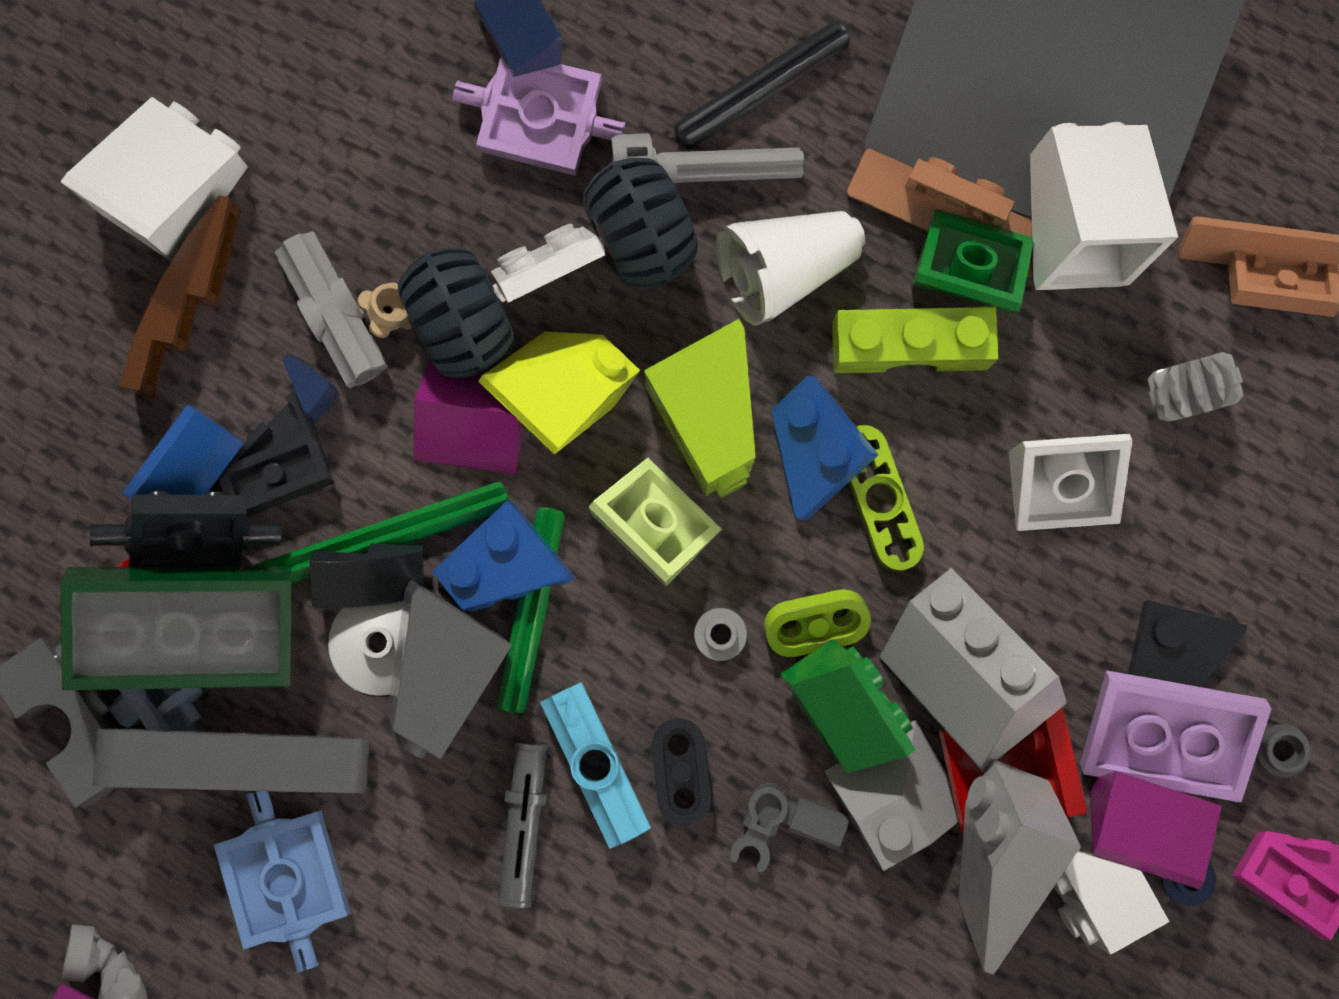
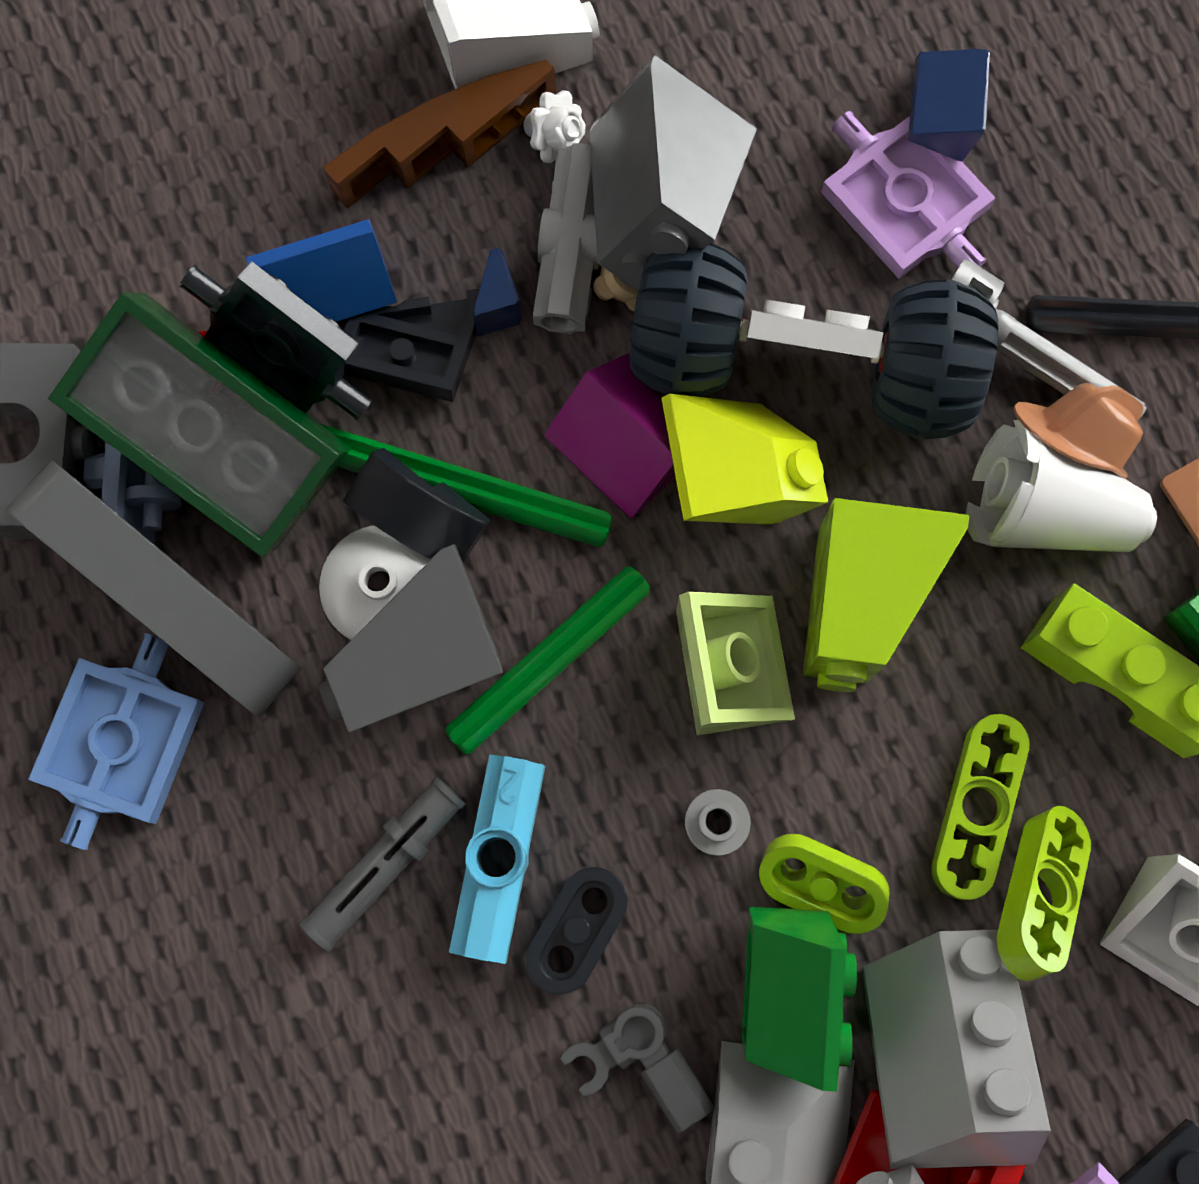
camera: 40 degrees right, 5 degrees down
blue wing [432,501,576,612] -> none
blue wing [771,375,879,520] -> none
none -> white plant [524,90,586,163]
none -> dark grey slope [589,55,757,290]
none -> lime beam [997,806,1091,981]
none -> nougat piece [1013,382,1144,479]

